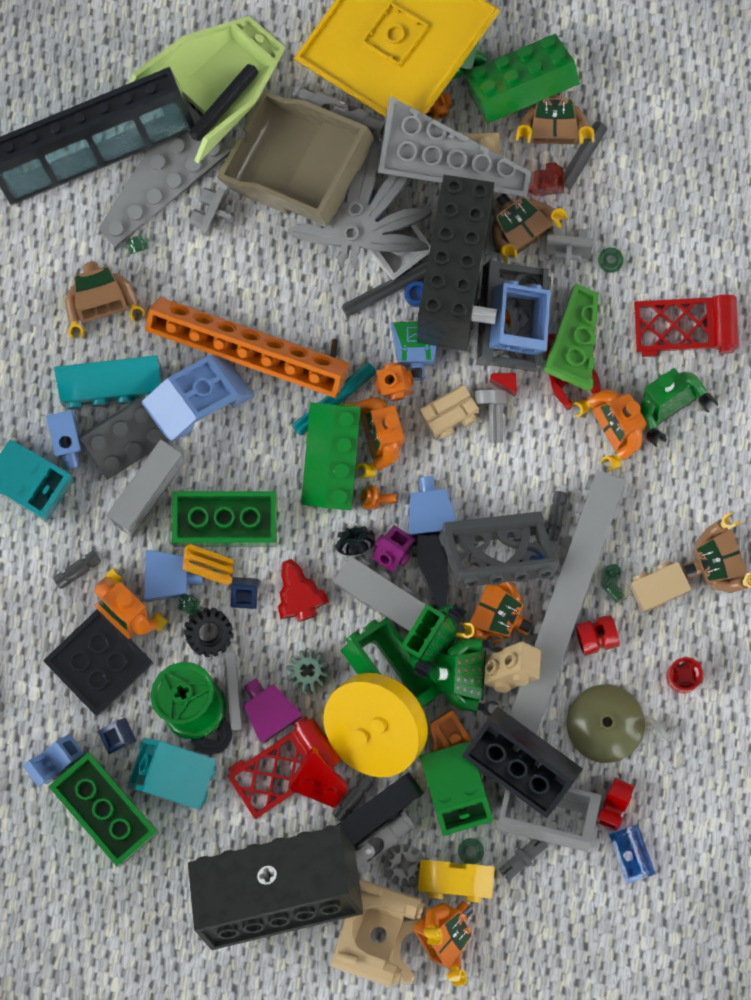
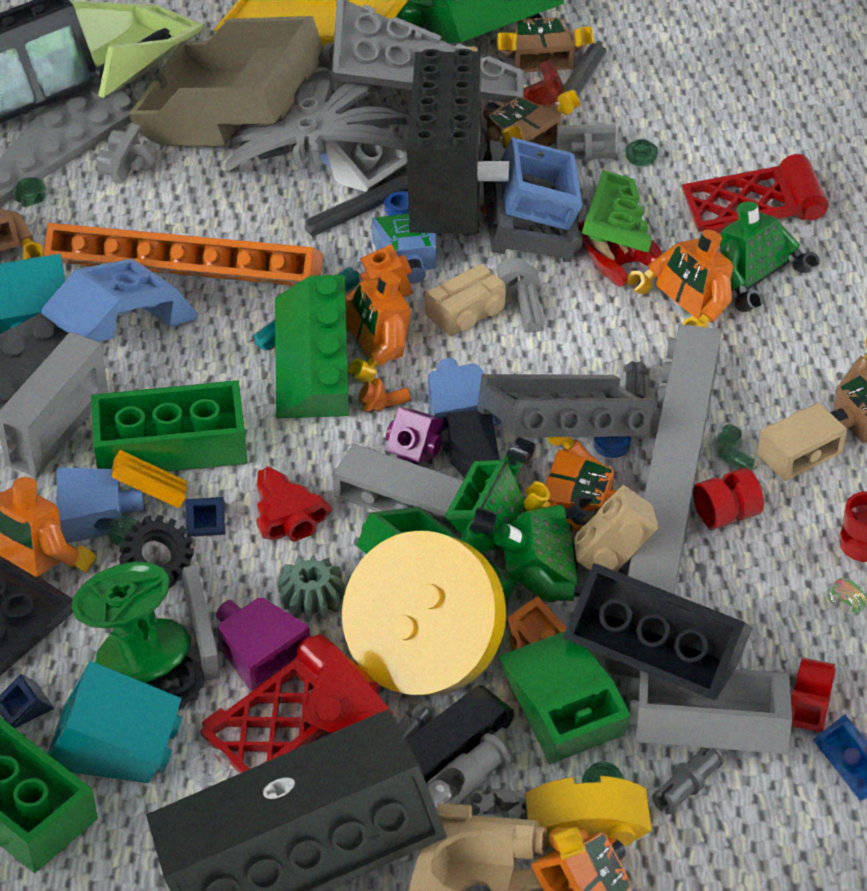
camera: 10 degrees left, 35 degrees down
black gear [334,525,376,556] -> none
red slope [490,373,517,397] -> none
olive dish [567,685,645,763] -> none

